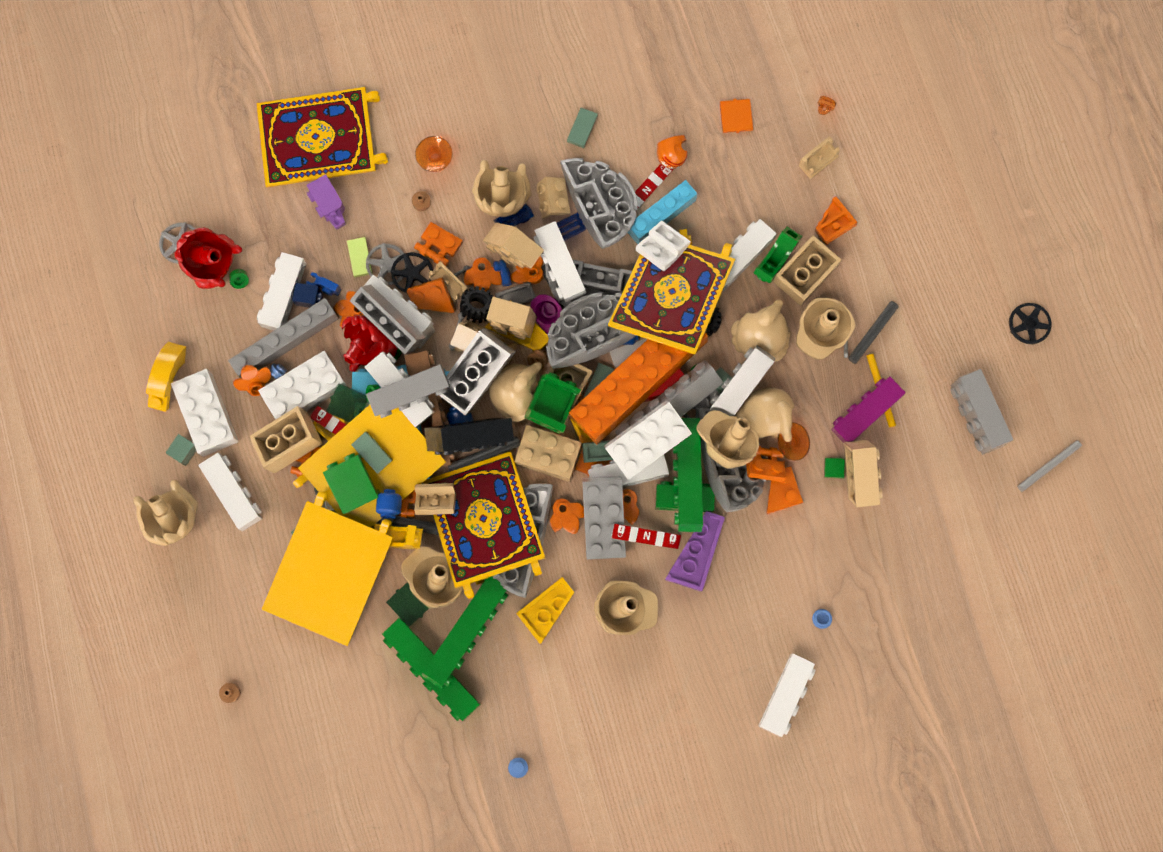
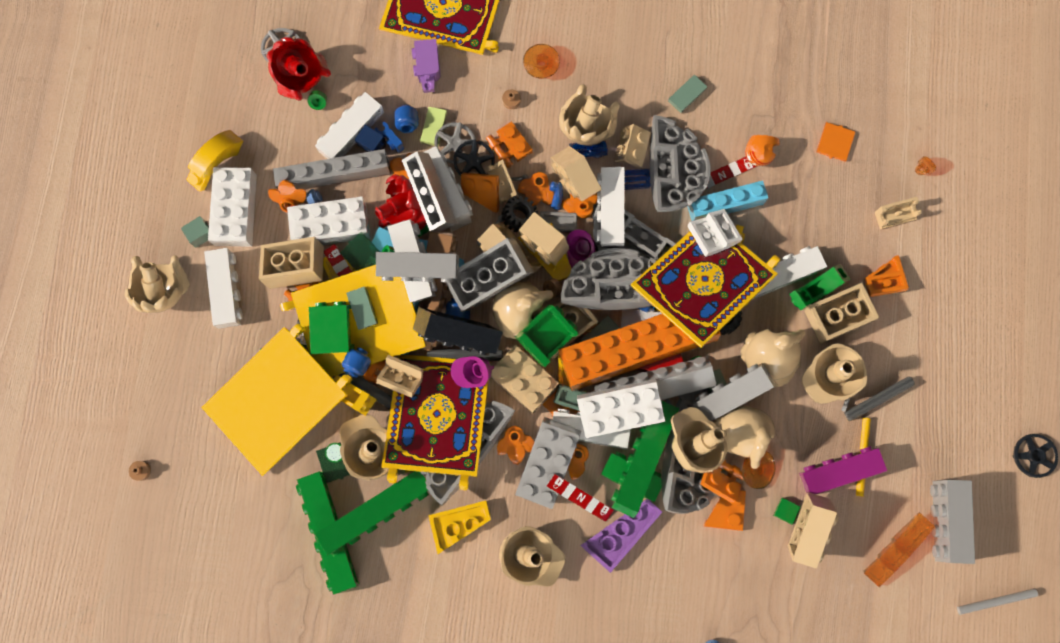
camera: 25 degrees right, 0 degrees up
none -> light aqua tile [325,443,342,463]
none -> blue head [394,105,419,133]
none -> magenta piece [451,356,494,388]
none -> clear orange slope [864,512,935,587]

